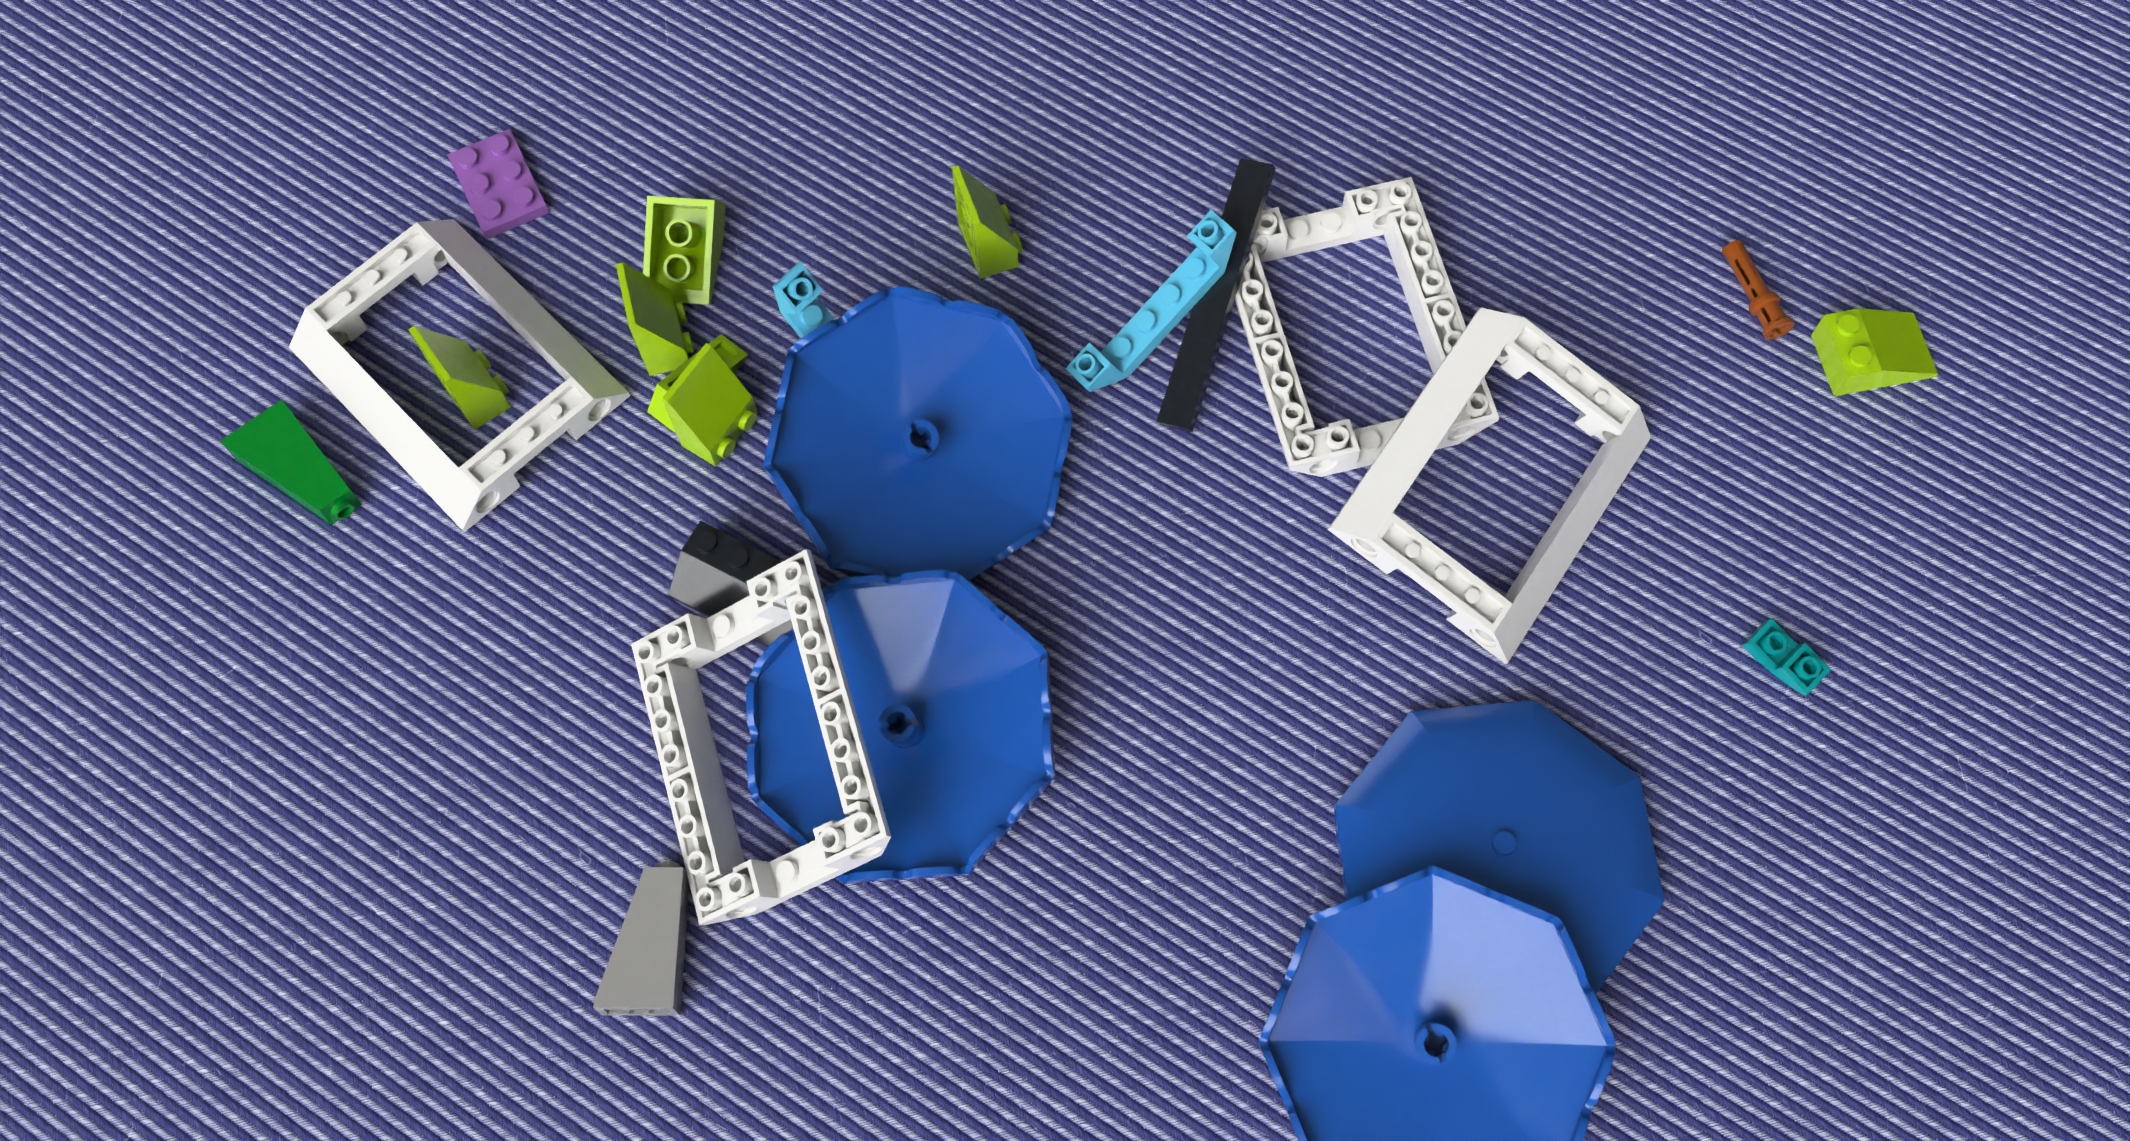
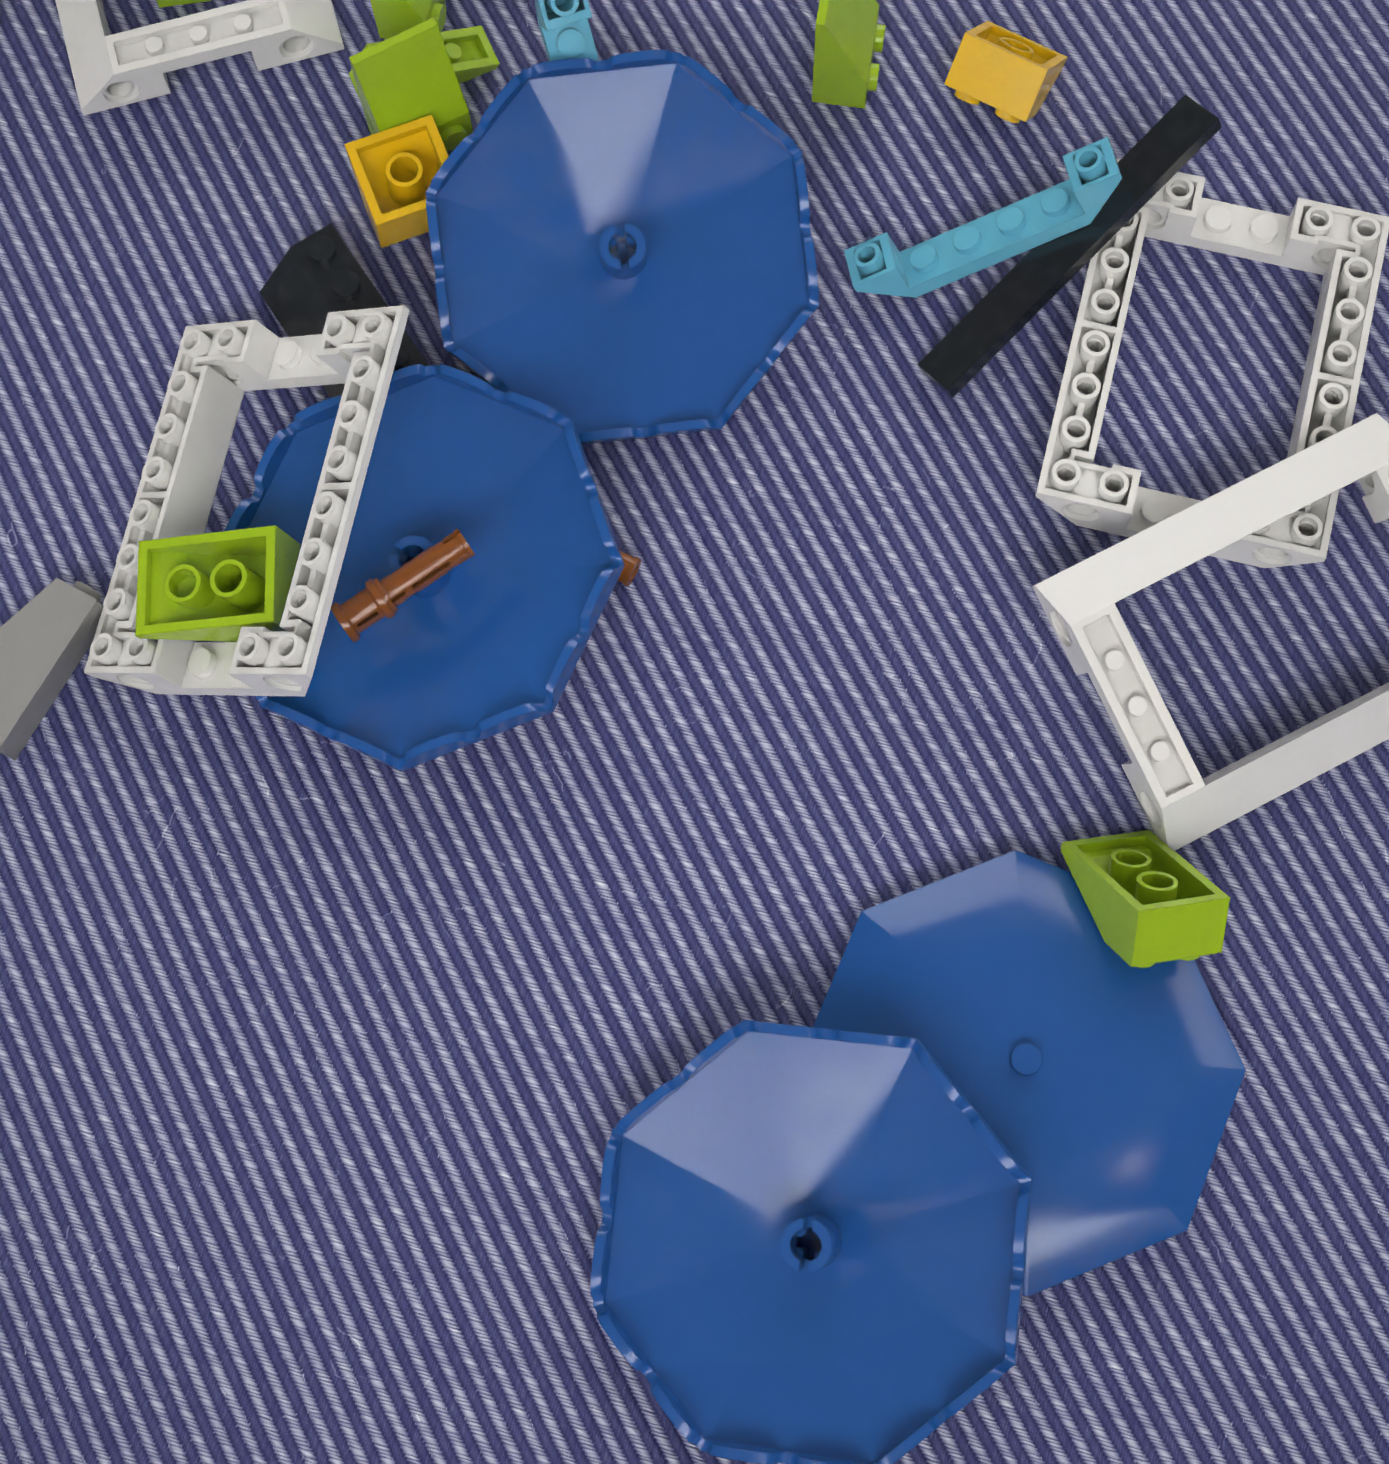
camera: 30 degrees right, 5 degrees up
none -> lime slope [135,525,300,642]
none -> dark orange pin [331,528,475,643]
none -> yellow slope [344,114,449,248]
none -> yellow slope [944,21,1068,123]
none -> lime slope [1061,830,1230,968]

